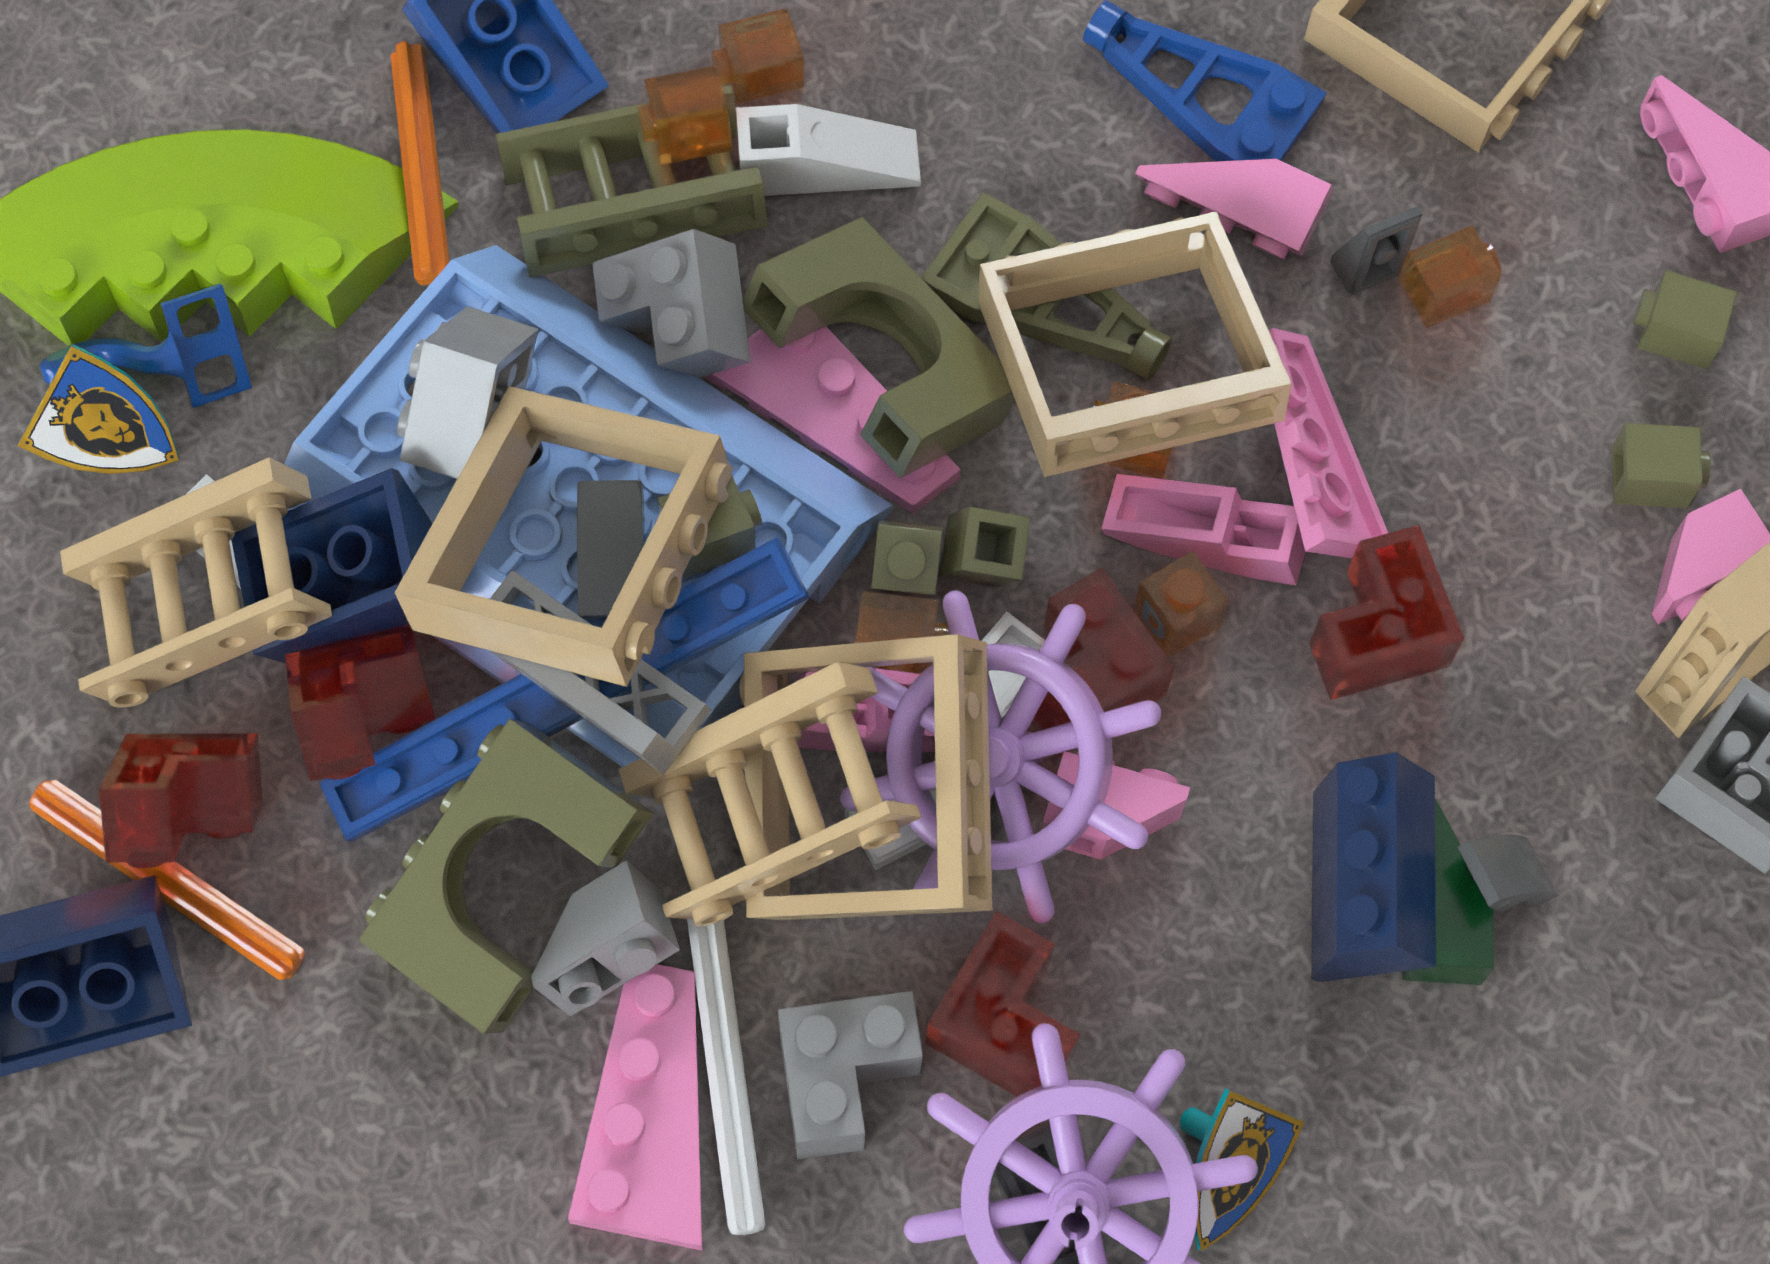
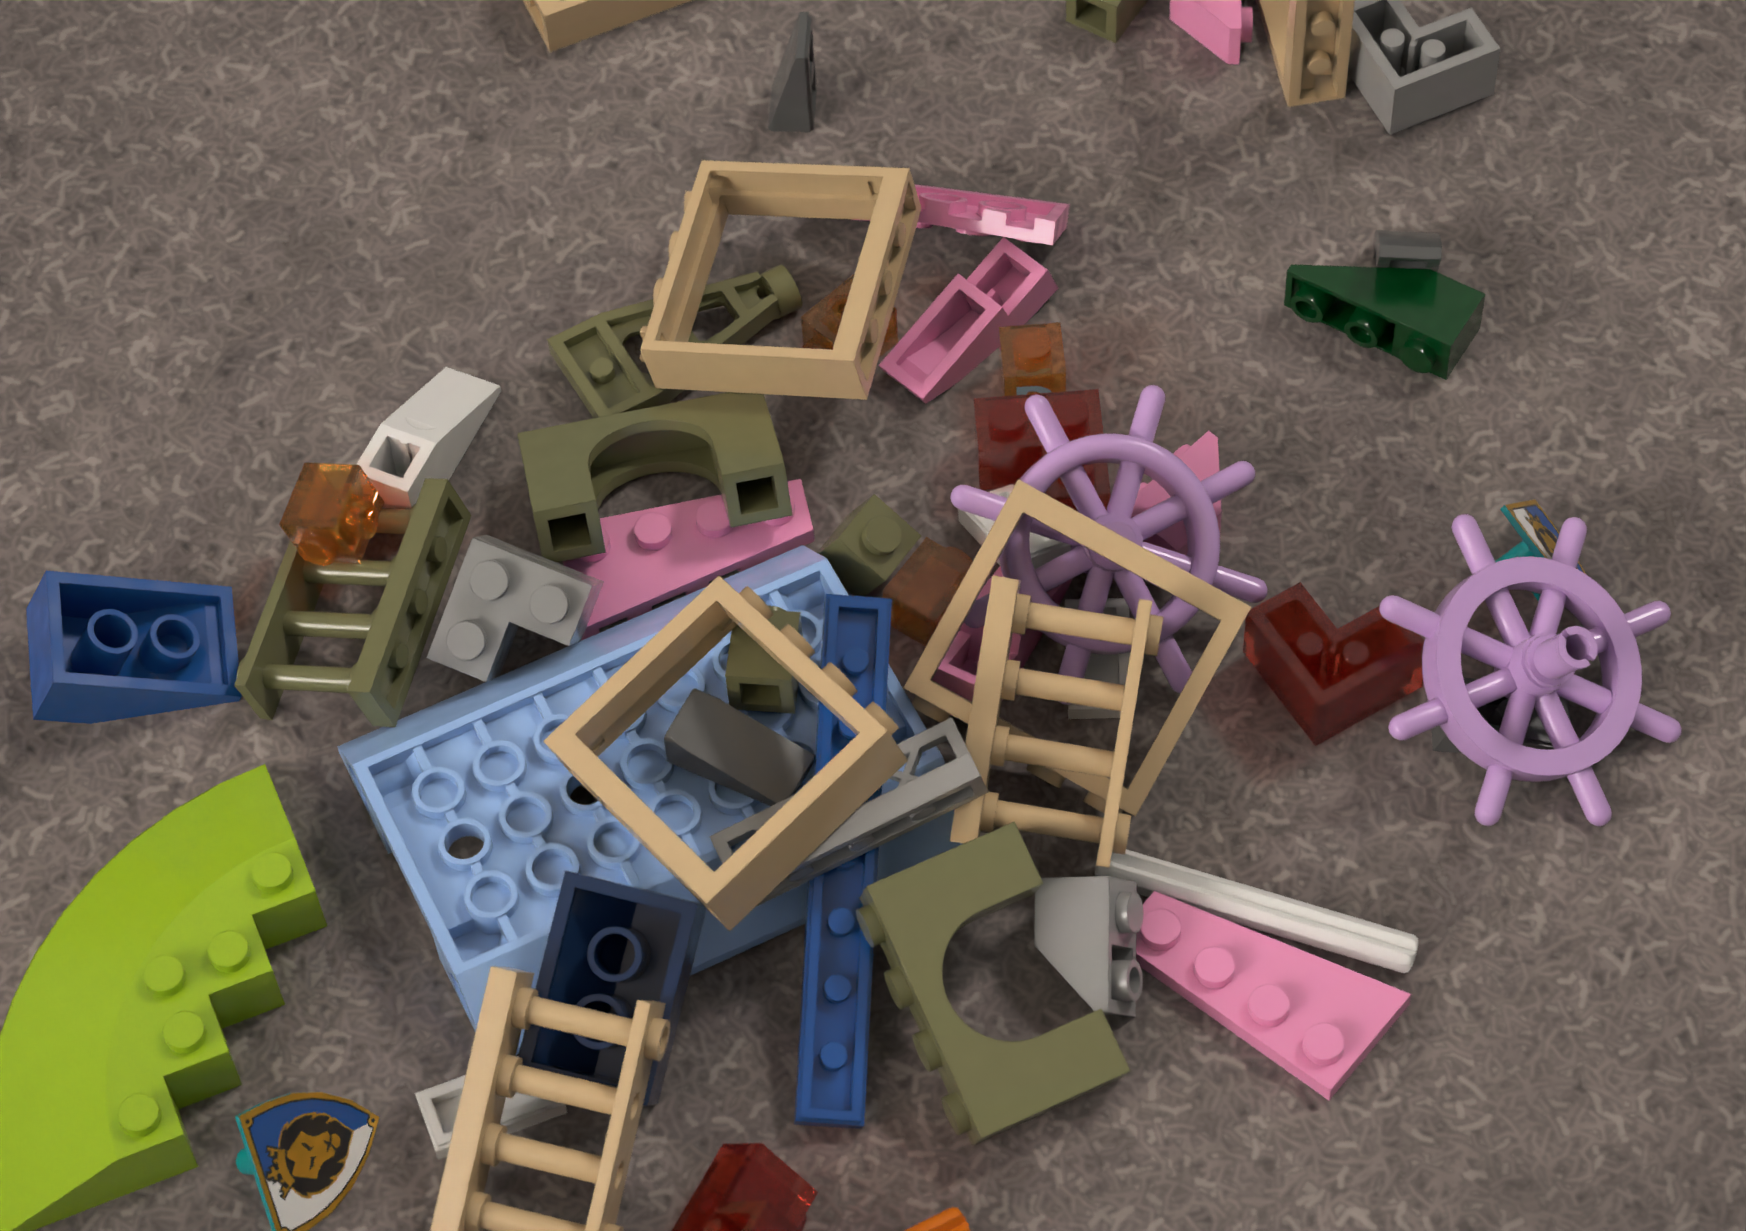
camera: 55 degrees left, 10 degrees down
blue piece [39,284,252,408] -> none
clear red brick [285,625,435,781] -> none
orange axle [391,41,450,285] -> none
brick [397,306,539,479] -> none
clear orange brick [711,8,804,104] -> none
light grey brick [778,991,923,1160] -> none
olive brick [940,506,1030,587] -> none
blue plate [1083,0,1327,162] -> none
bright pink slope [1135,159,1334,260] -> none
clear red brick [1309,525,1464,700] -> none
dark blue slope [1311,752,1436,982] -> none
clear orange brick [1398,225,1502,328] -> none

